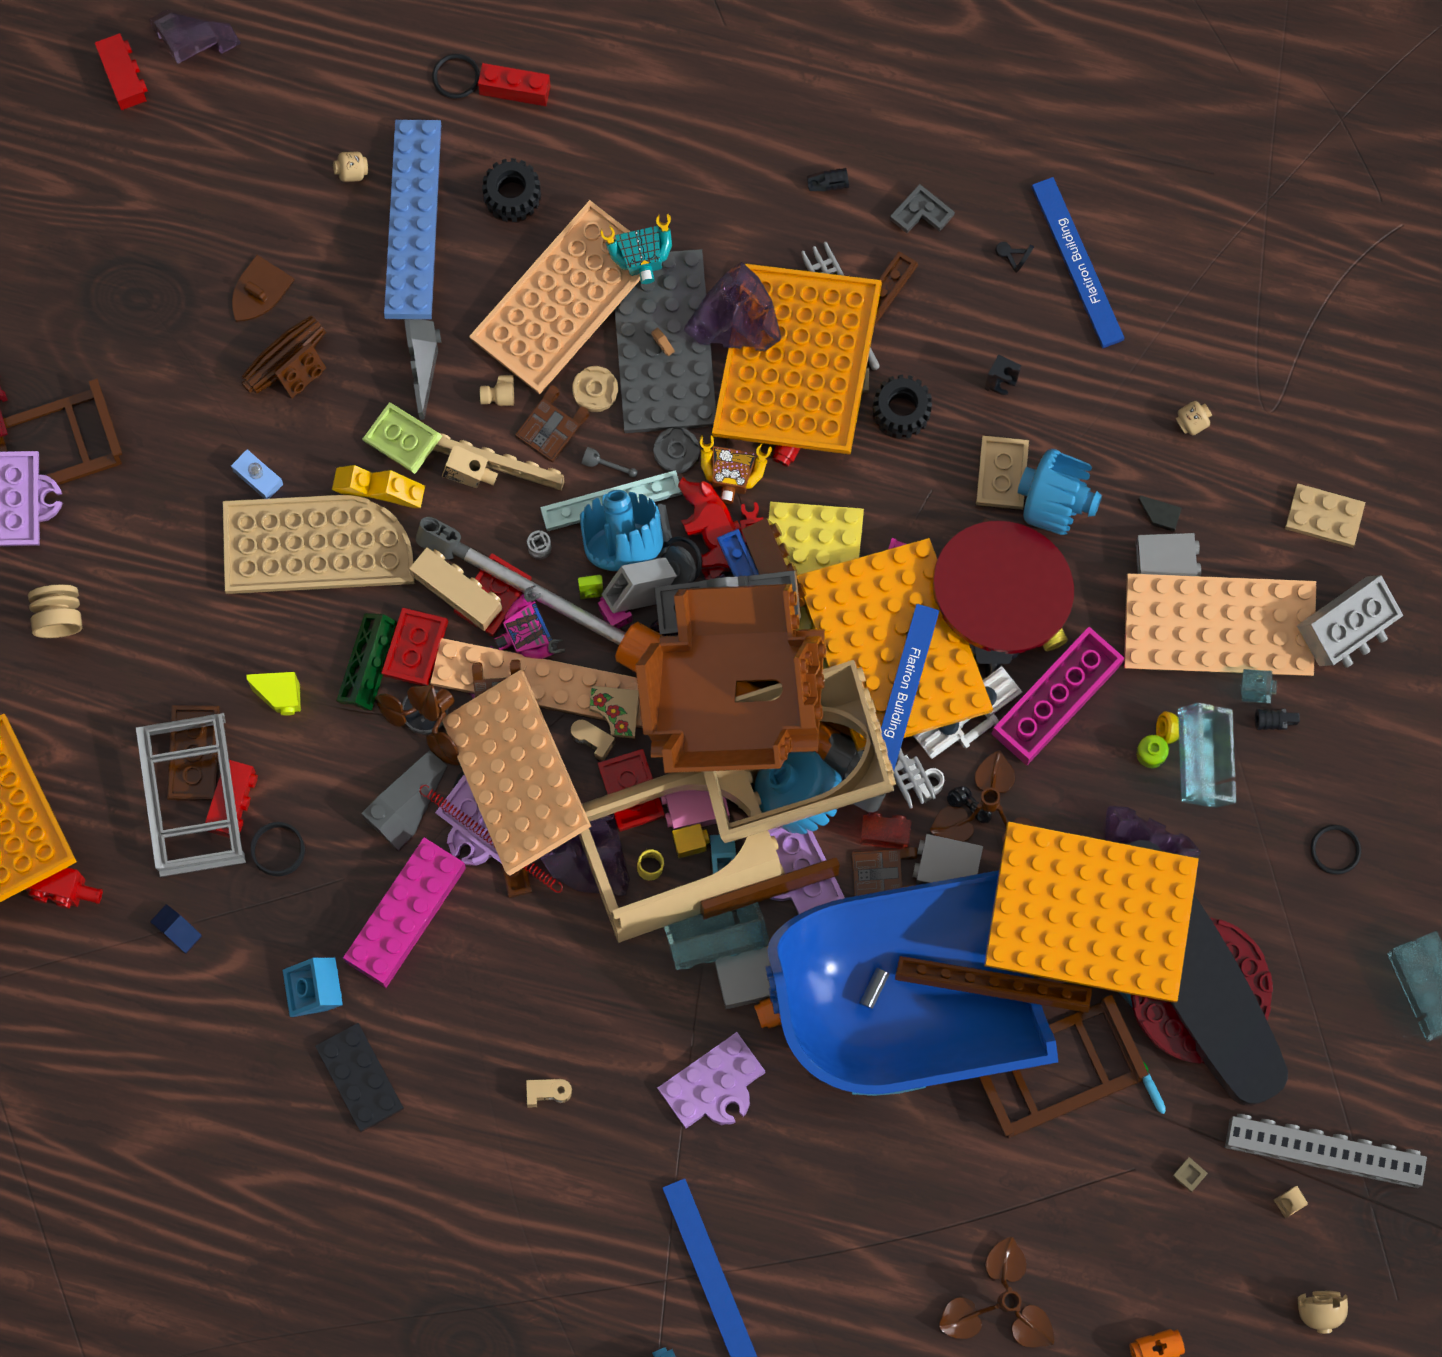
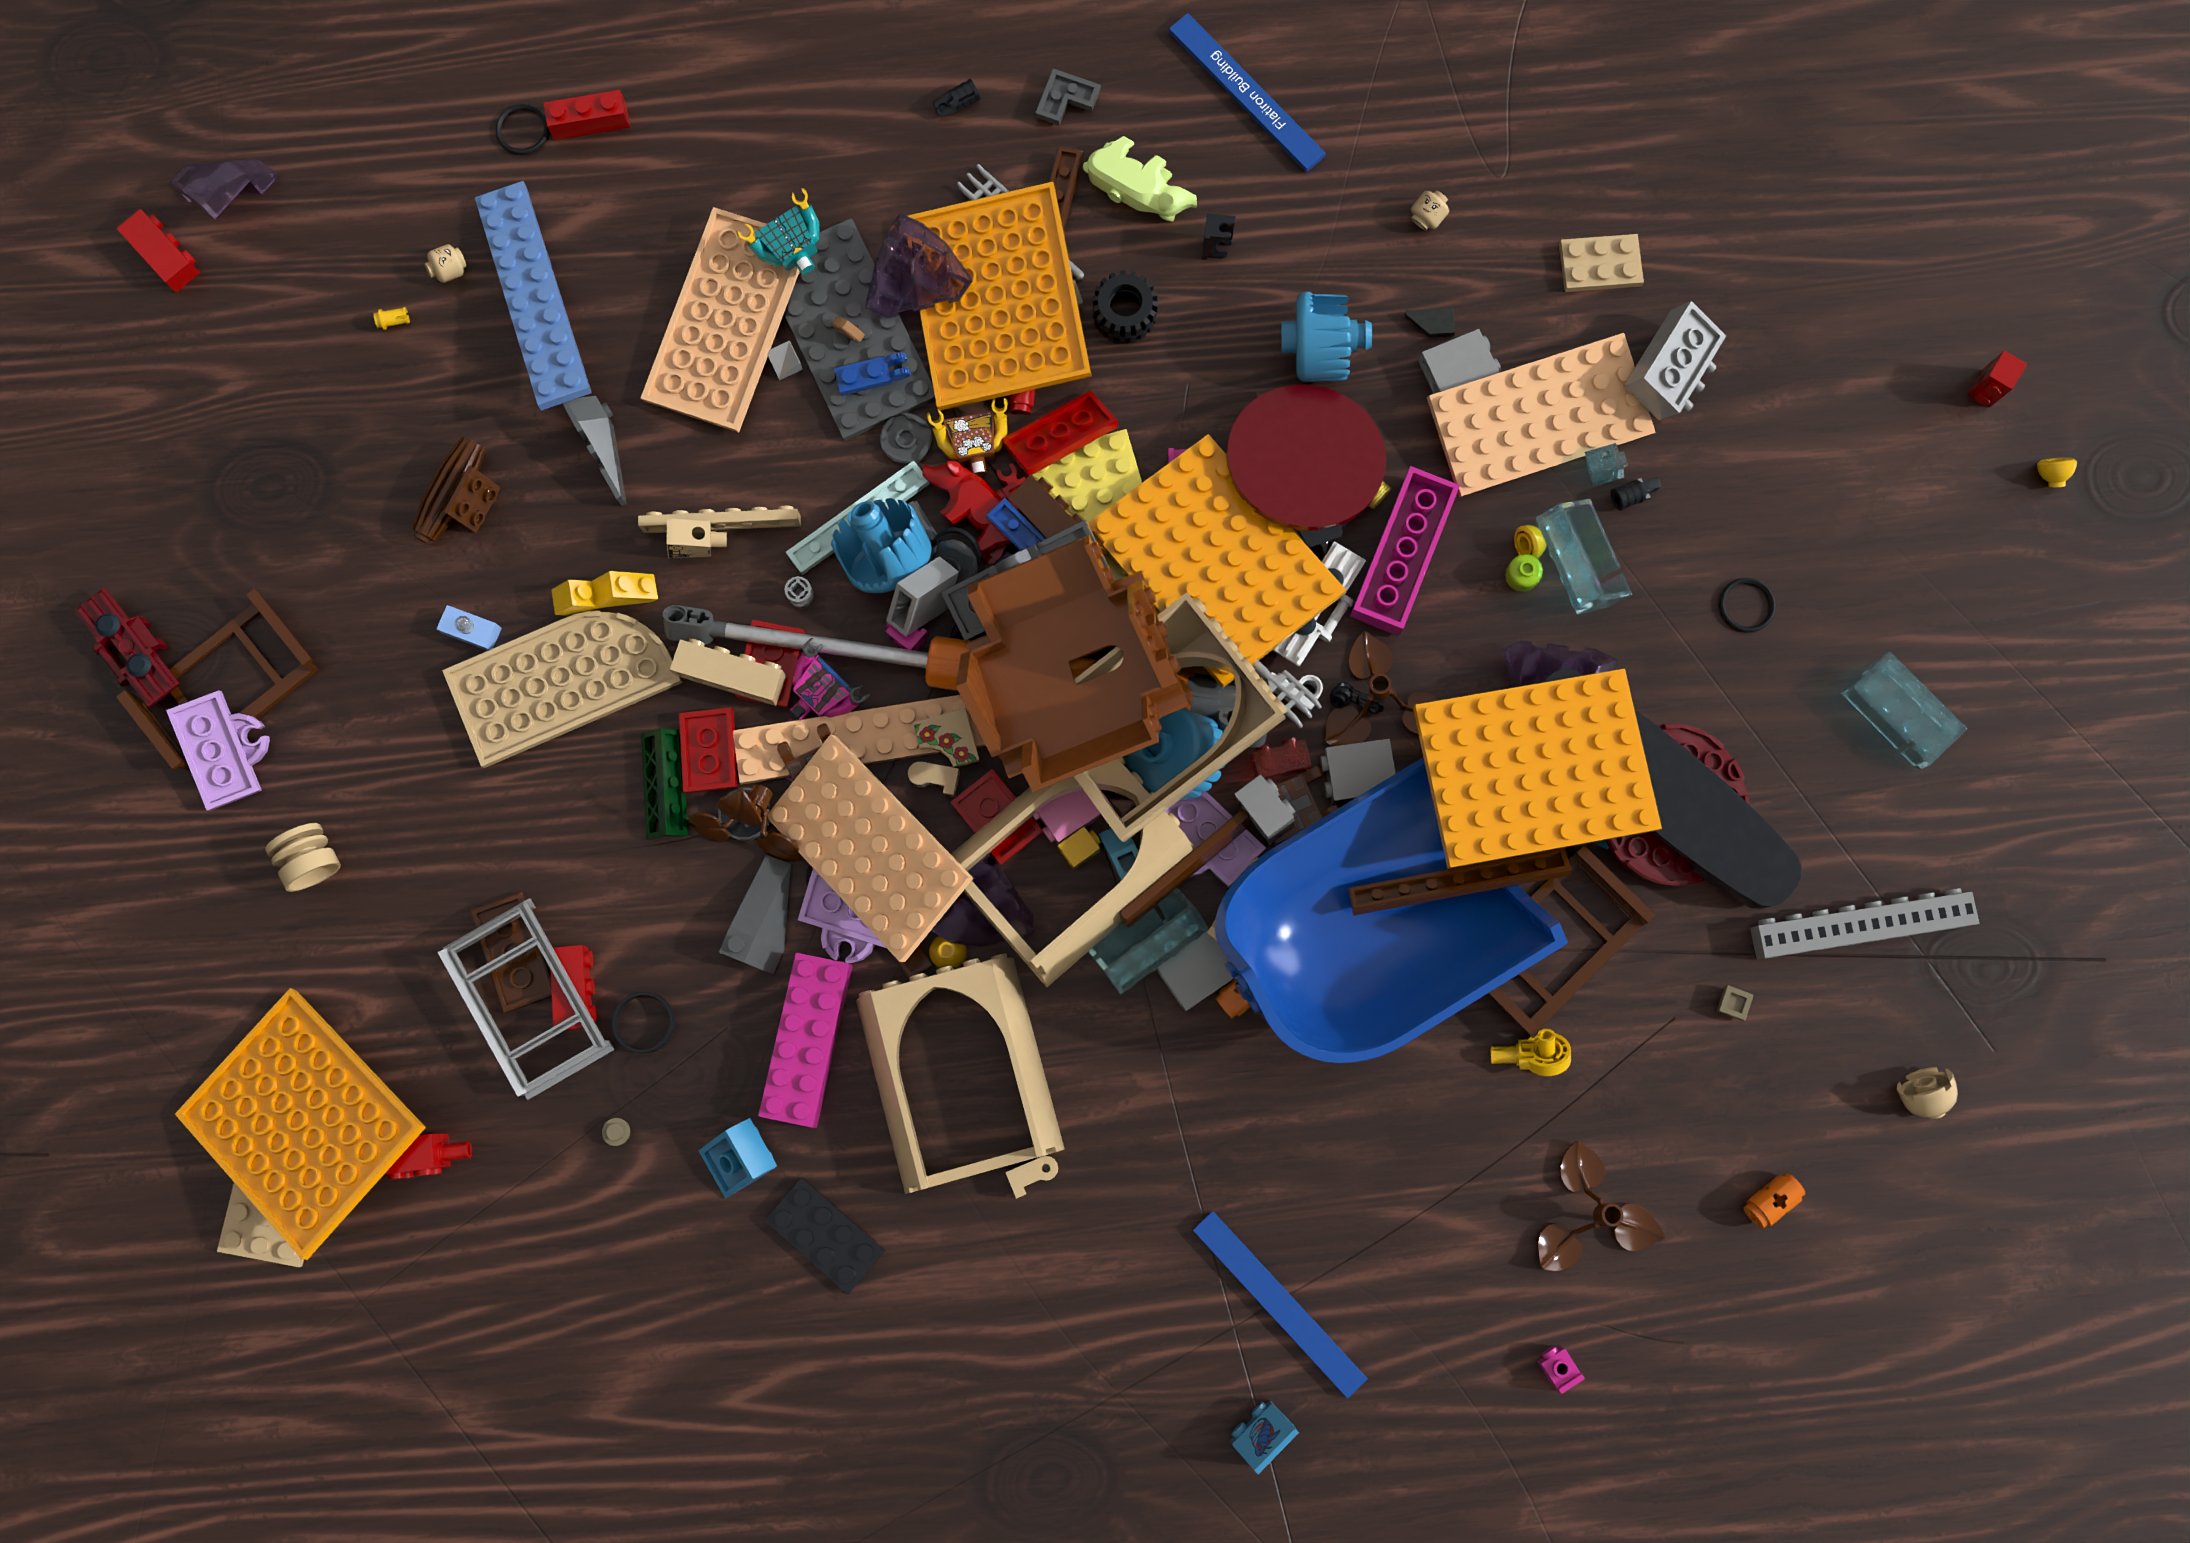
camera: 20 degrees left, 5 degrees up
dark blue slope [150,904,202,954] -> none
reddish brown shield [232,255,295,322] -> none
neon yellow slope [247,672,301,716] -> none
yellowish green tile [362,402,442,474] -> none
red piece [420,785,562,893] -> none
tan piece [480,375,514,406] -> none
black tyre [482,158,541,222] -> none
reddish brown flag [515,385,589,462] -> none
tan tile [572,366,618,412] -> none
lime plate [578,575,603,599] -> none
dark grey hinge [581,447,637,477] -> none
light yellow piece [637,849,664,881] -> none
lavender plate [658,1032,765,1129] -> none
dark grey axle [859,968,890,1009] -> none
blue tile [881,604,940,770] -> none
tan plate [976,436,1029,510] -> none
black piece [995,242,1034,273] -> none
medium azure piece [1143,1062,1166,1114] -> none
tan leg [1274,1186,1308,1219] -> none
none -> yellow pin [374,307,410,330]
none -> dark tan plate [602,1118,630,1146]
none -> light grey slope [768,341,803,380]
none -> blue hinge [834,352,911,396]
none -> tan panel [856,953,1065,1194]
none -> yellow brick [929,933,967,970]
none -> red plate [1002,390,1119,476]
none -> yellowish green animal [1083,136,1197,222]
none -> light grey brick [1235,774,1296,845]
none -> yellow pin [1491,1029,1571,1076]

